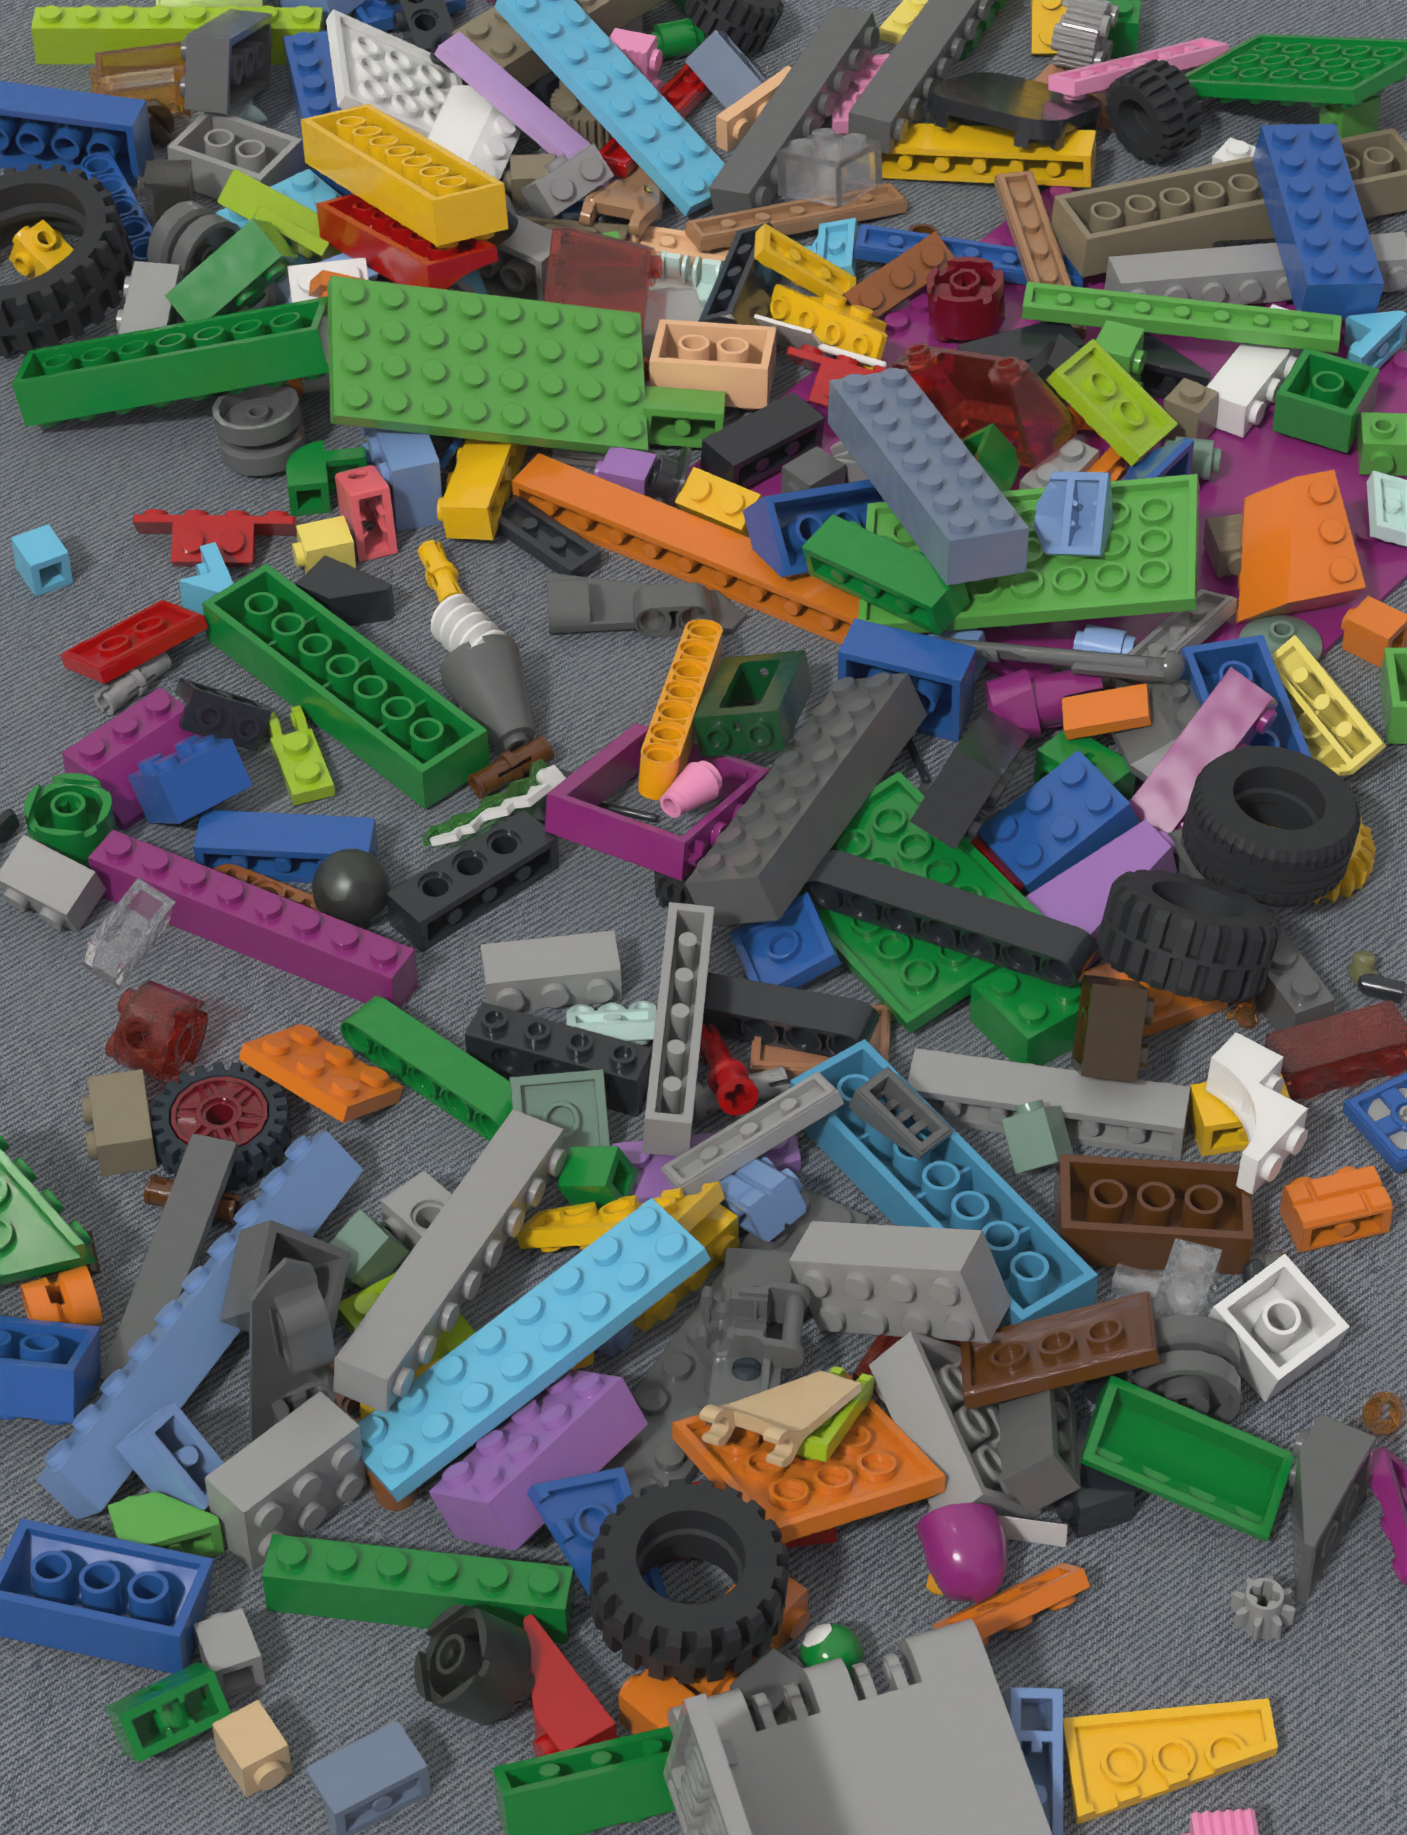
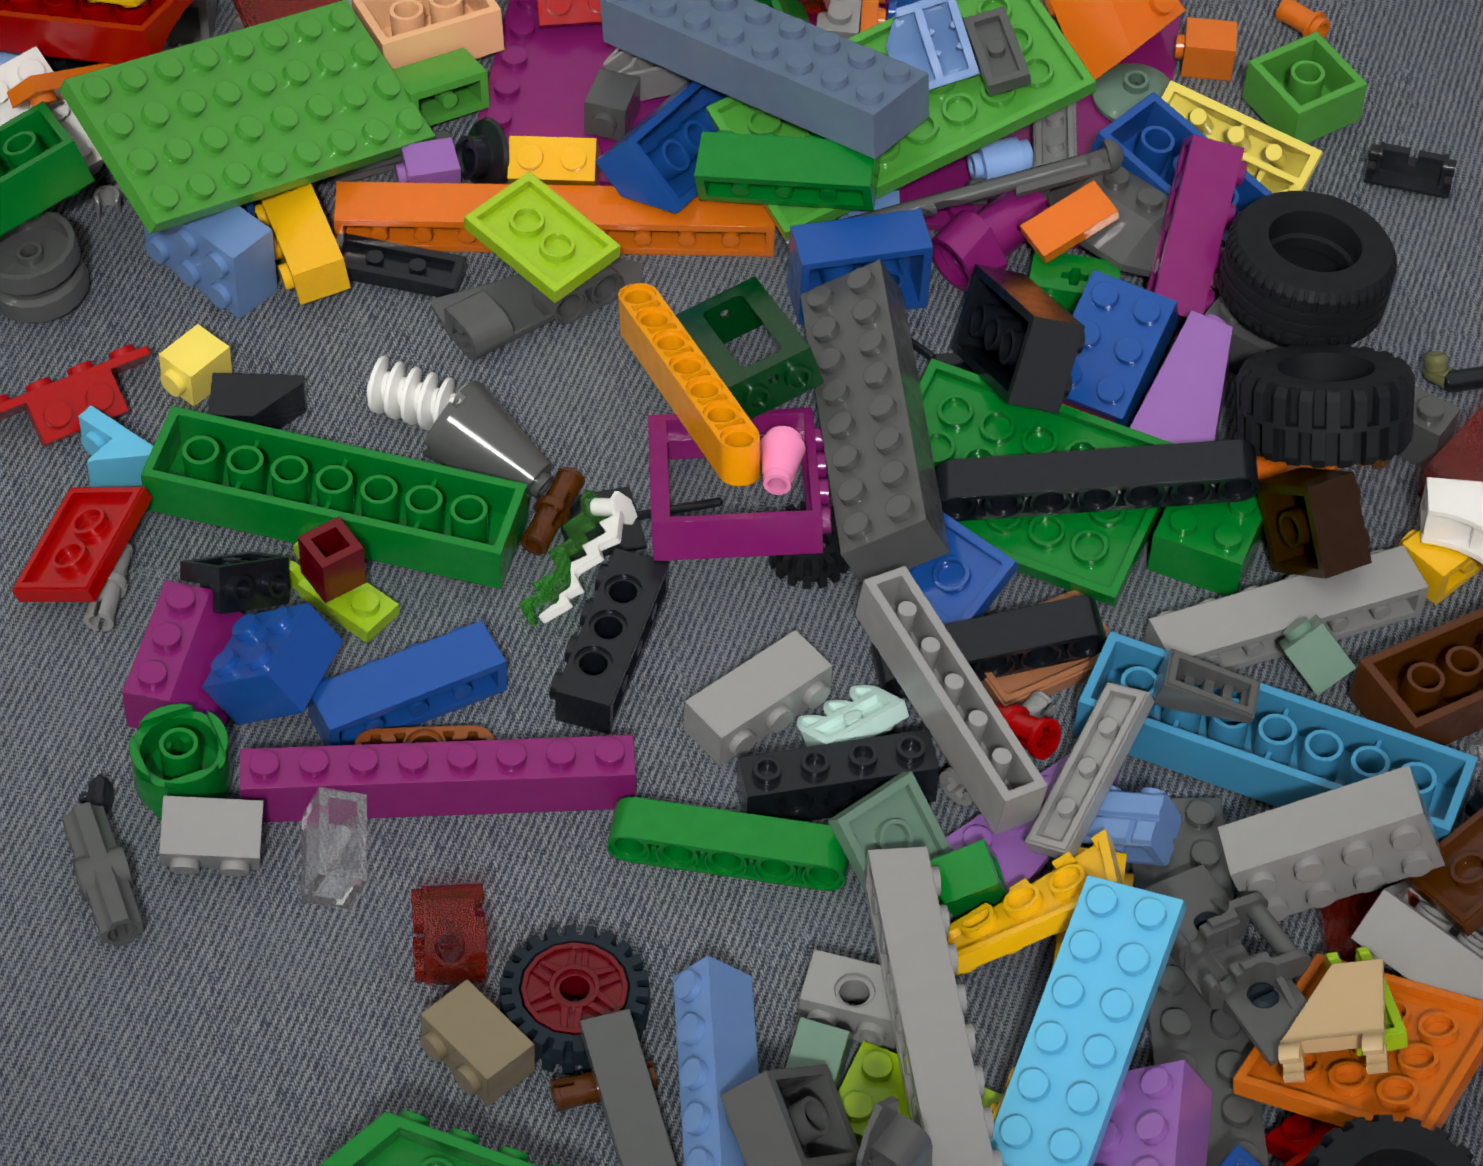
camera: 35 degrees left, 5 degrees up
orange plate [239,1024,403,1123] -> none
green brick [286,440,367,516] -> none
pearl dark grey piece [311,849,391,927] -> none
coral torso [335,465,398,562] -> none
yellow pin [417,540,465,603] -> none
black brick [700,392,825,488] -> none
none -> dark red brick [298,517,366,603]
none -> lime plate [464,171,621,303]
none -> dark grey plate [963,6,1031,96]

